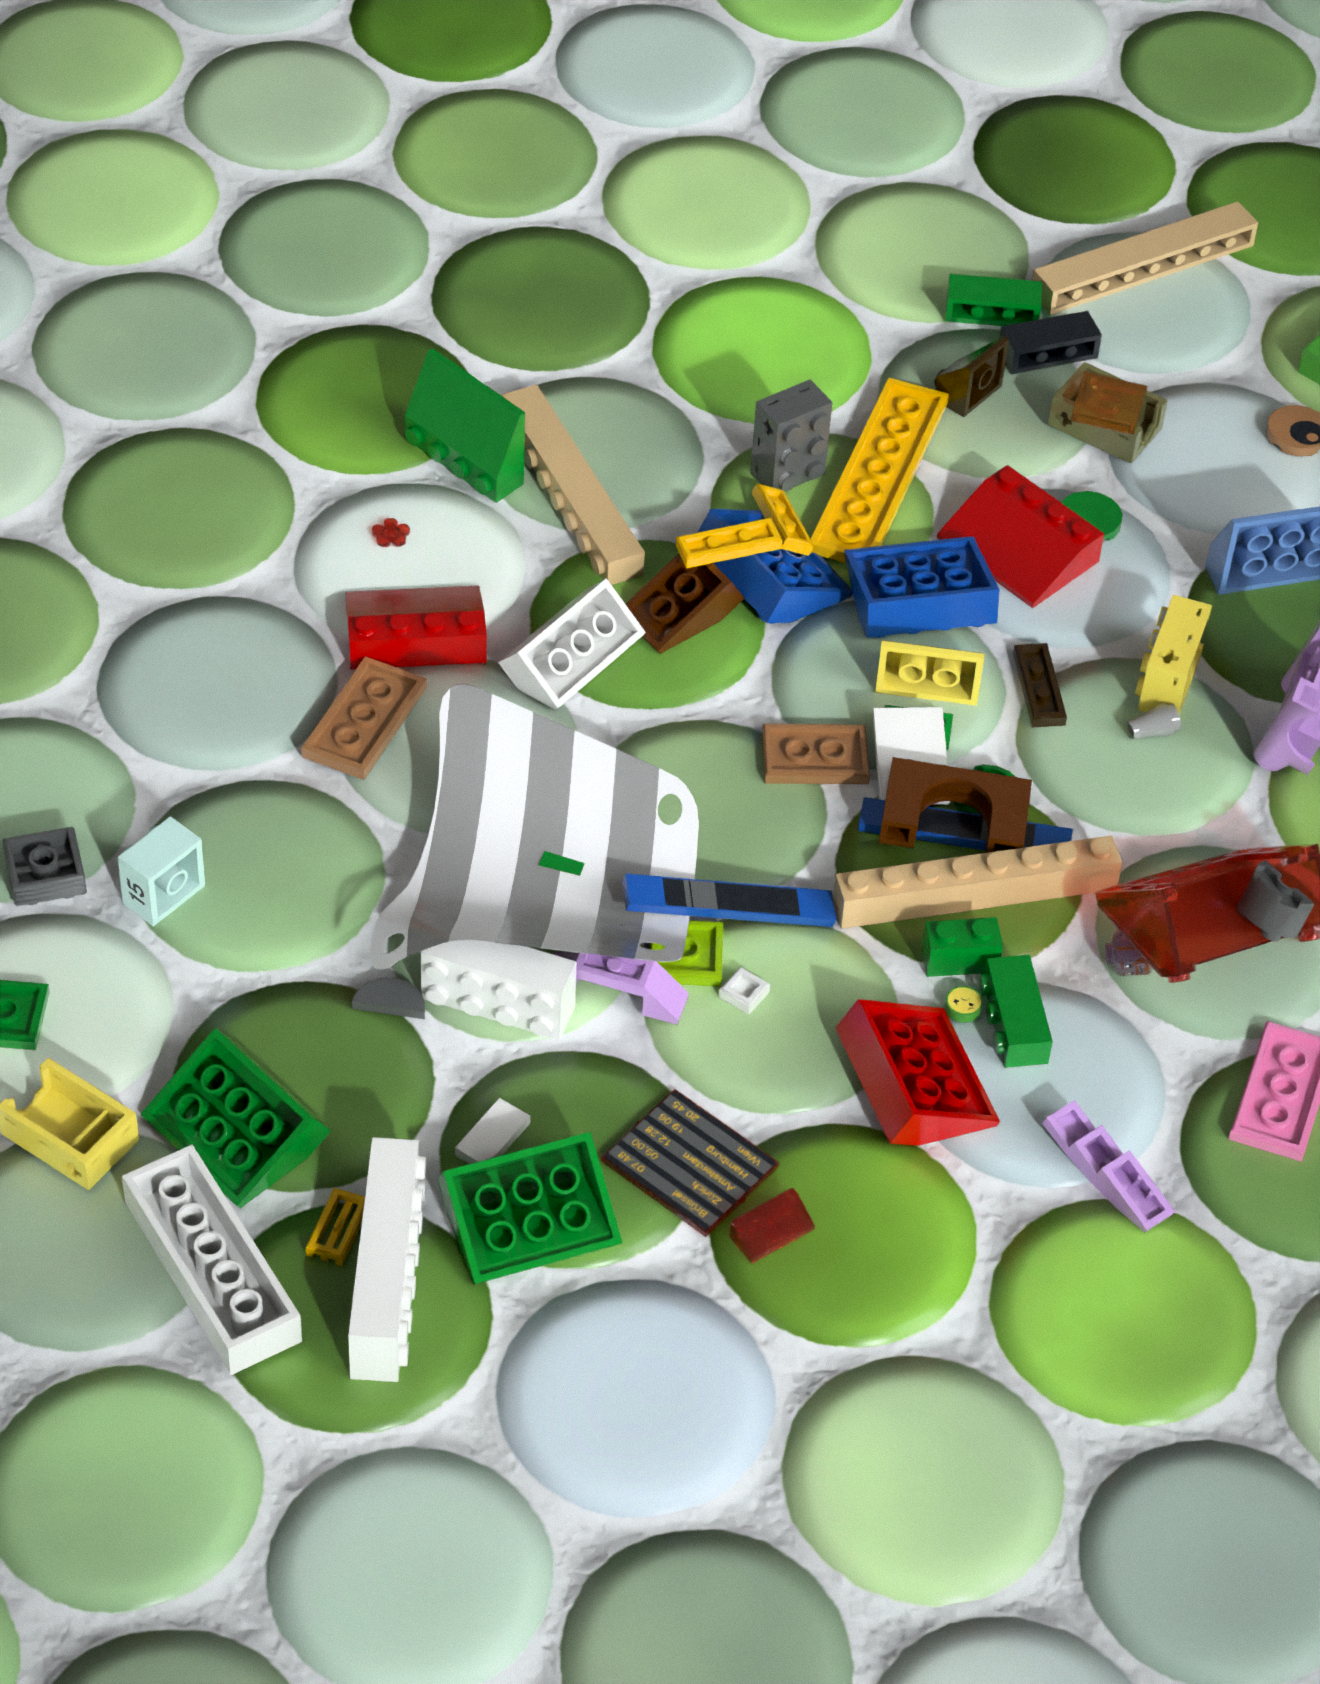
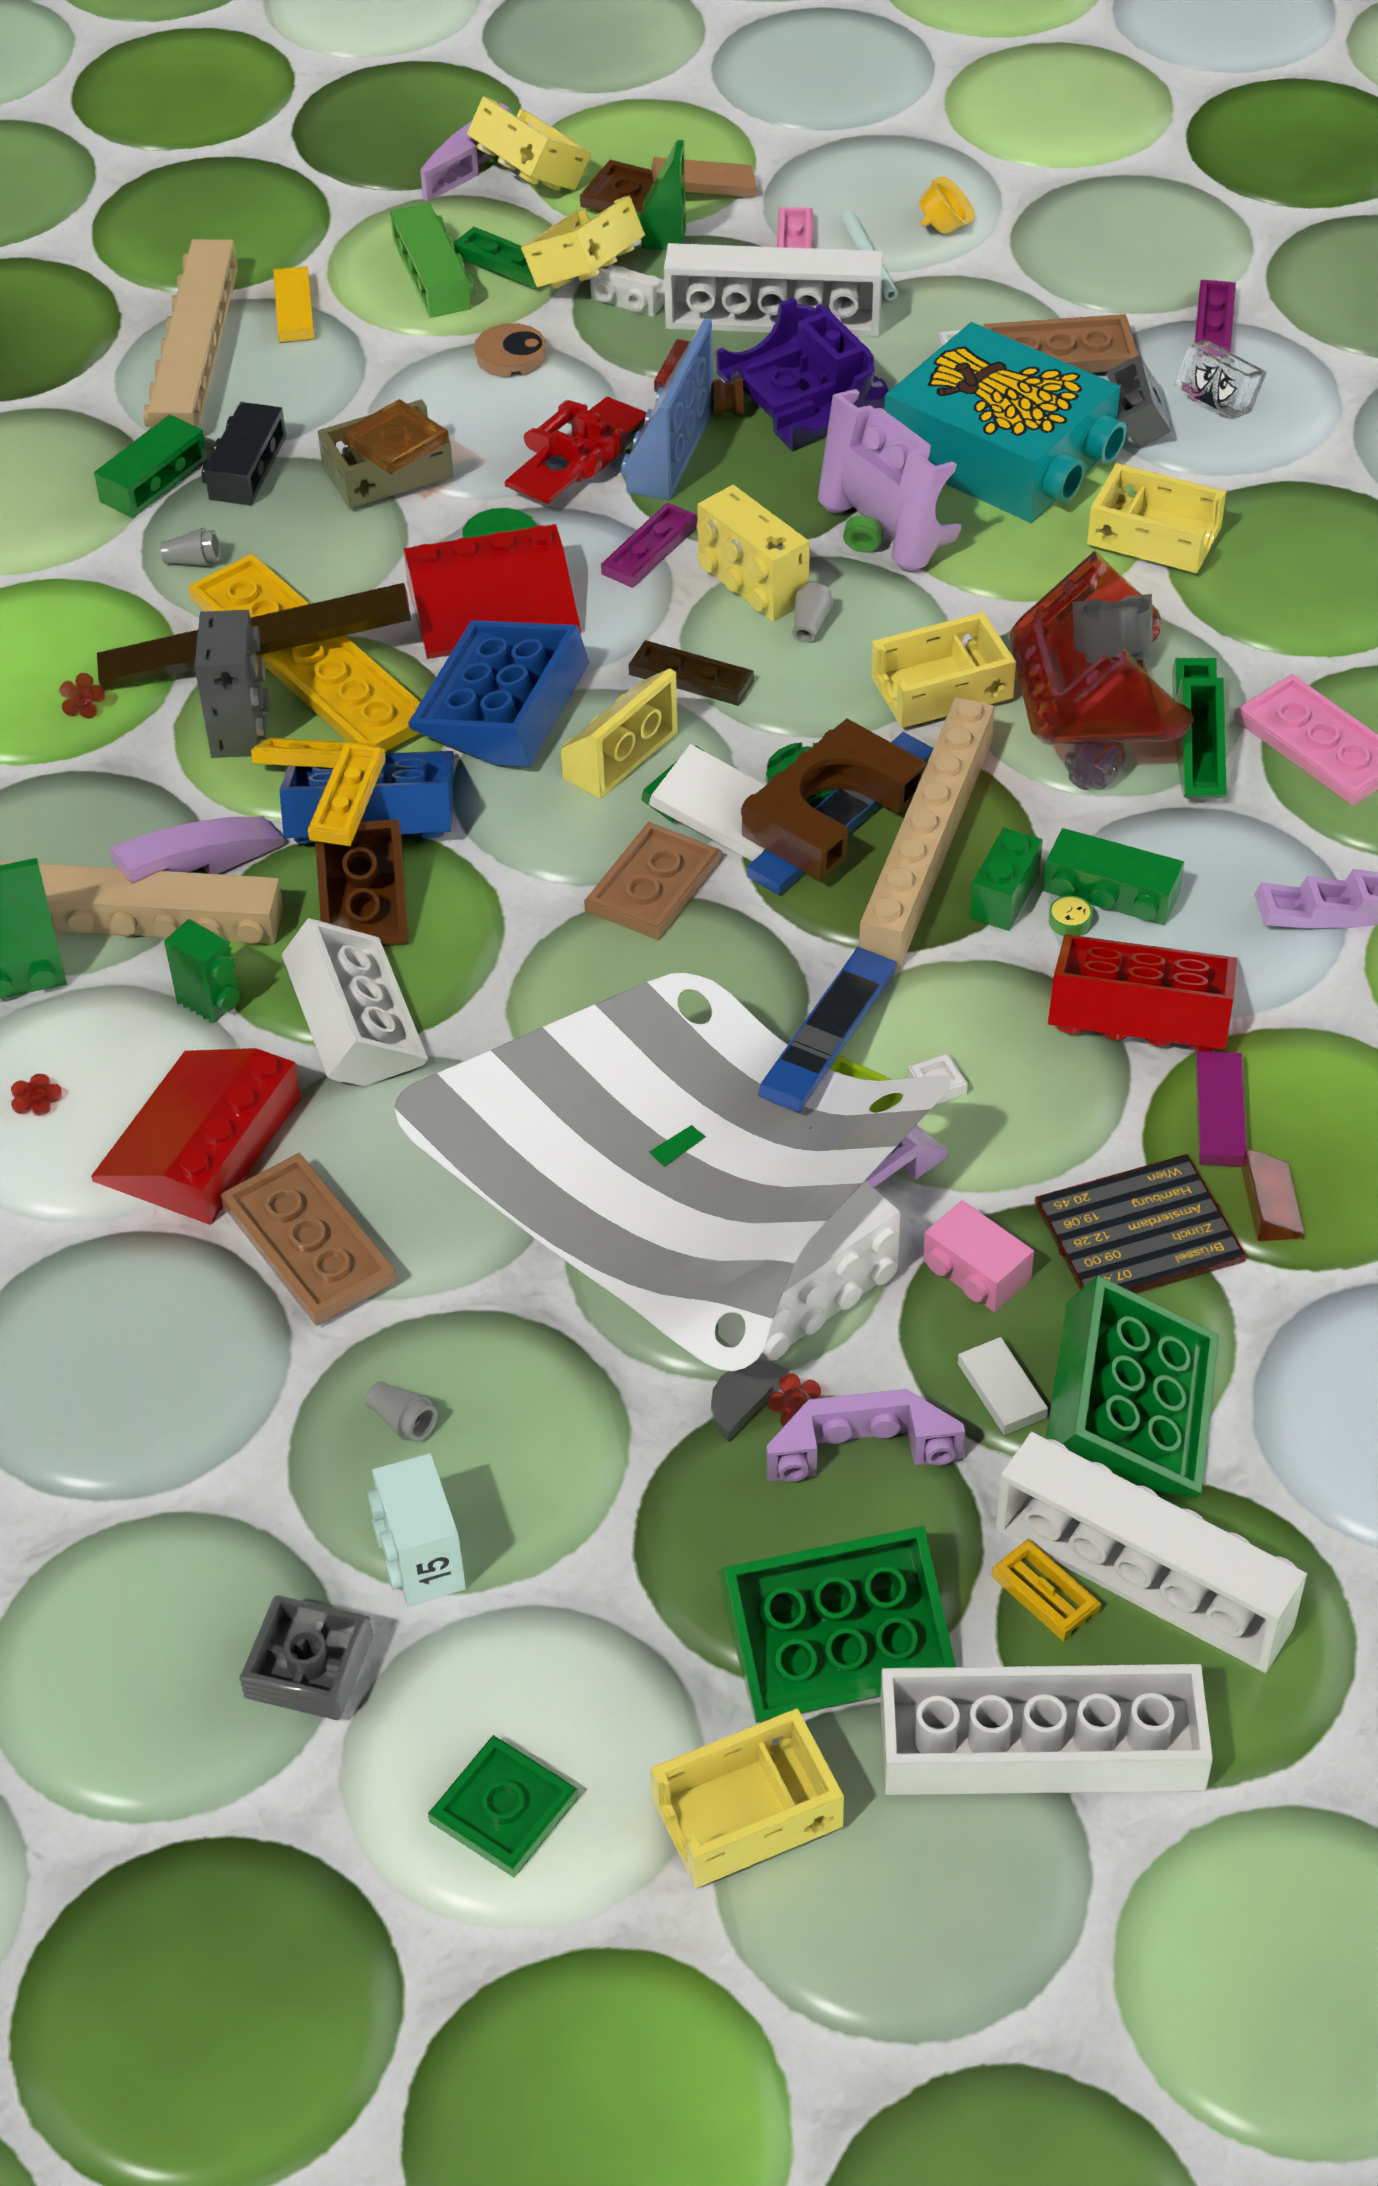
camera: 55 degrees left, 0 degrees up
dark brown slope [934,336,1009,417] -> none
none -> clear red plant [59,673,105,719]
none -> dark brown tile [97,583,411,691]
none -> lavender slope [109,817,284,883]
none -> light grey cone [160,528,220,566]
none -> green brick [164,919,241,1023]
none -> yellow tile [273,266,315,342]
none -> light grey cone [366,1381,438,1441]
none -> red piece [505,396,647,505]
none -> magenta tile [601,502,698,588]
none -> lavender slope [766,1389,965,1482]
none -> clear red plant [767,1373,821,1427]
none -> bright green tile [843,515,883,552]
none -> light yellow piece [871,612,1016,728]
none -> bright pink brick [923,1200,1034,1312]
none -> green slope [1172,658,1227,798]
none -> magenta tile [1195,1051,1247,1167]

